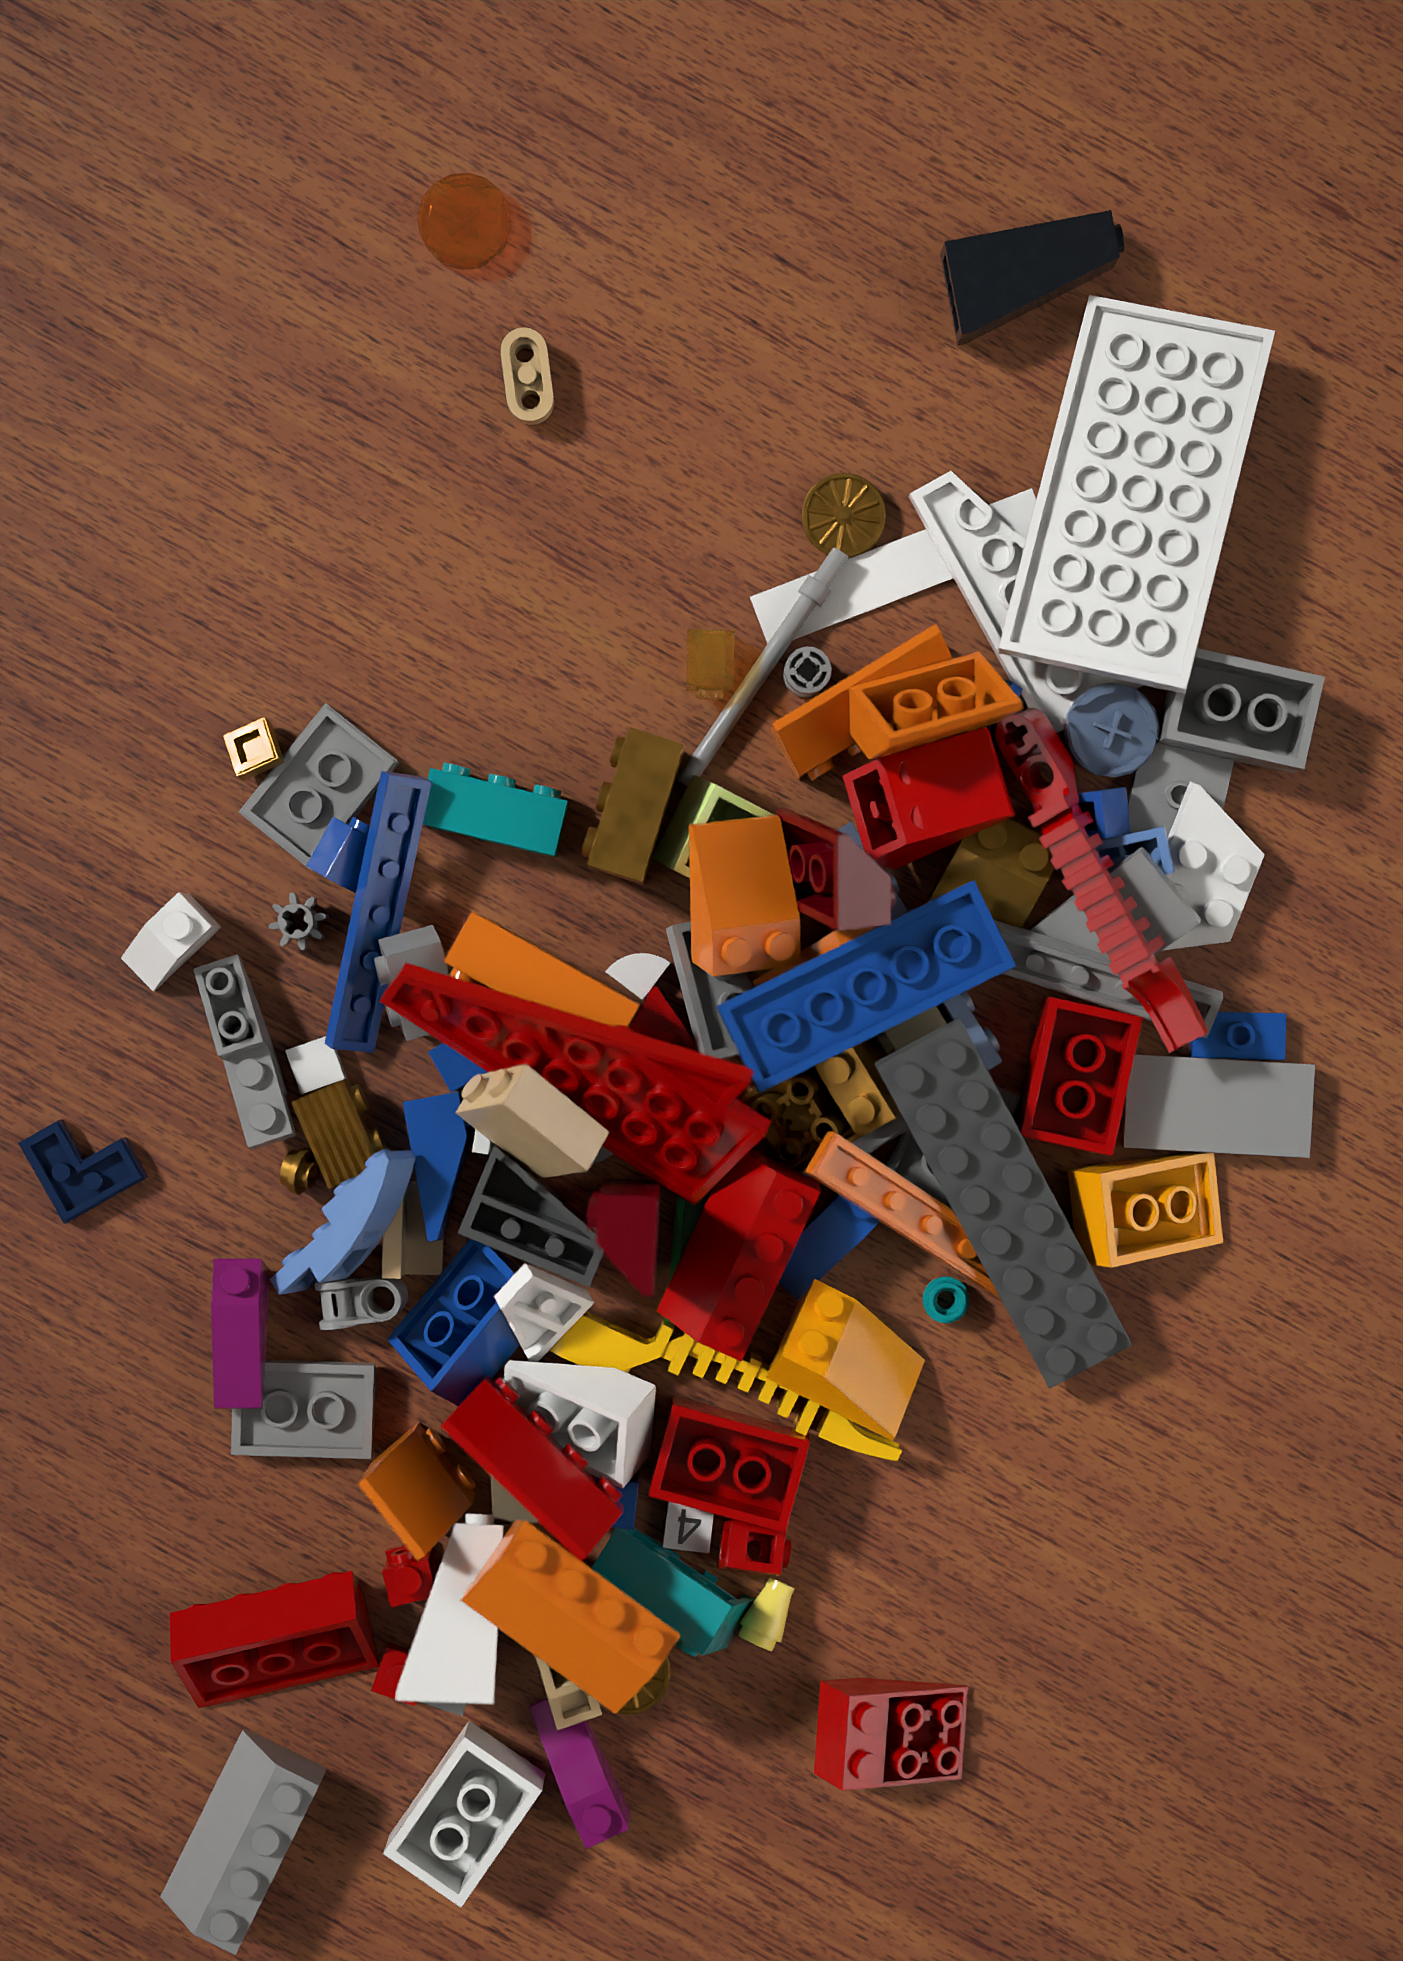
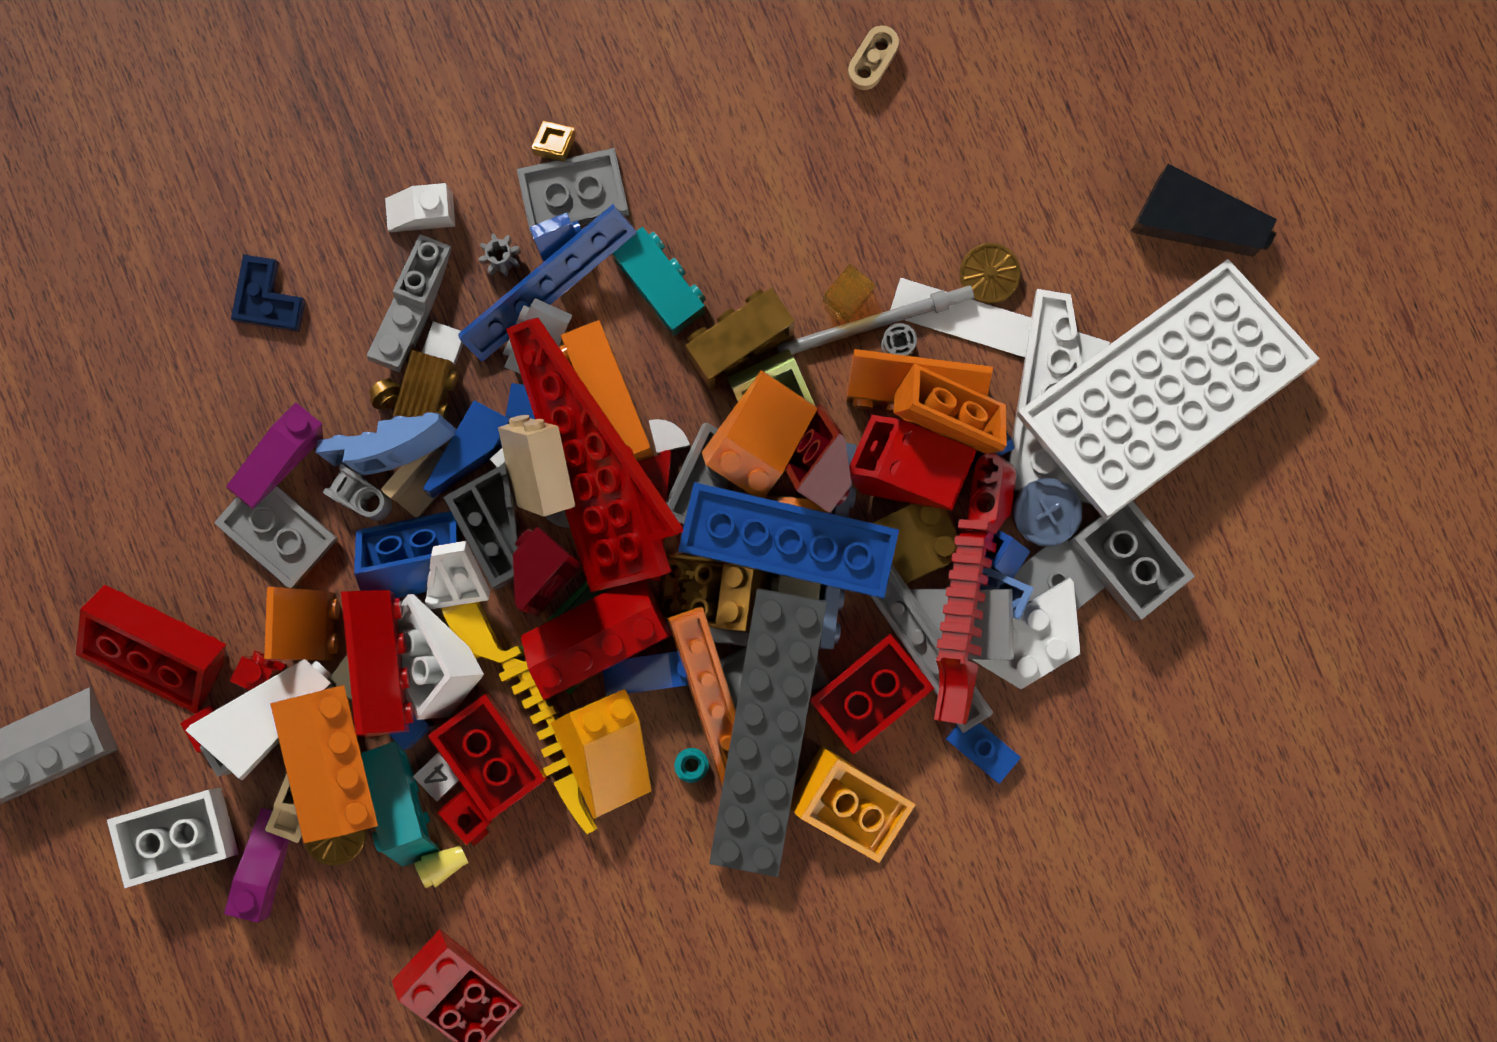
camera: 45 degrees right, 5 degrees down
light grey tile [1121,1054,1315,1158] -> none

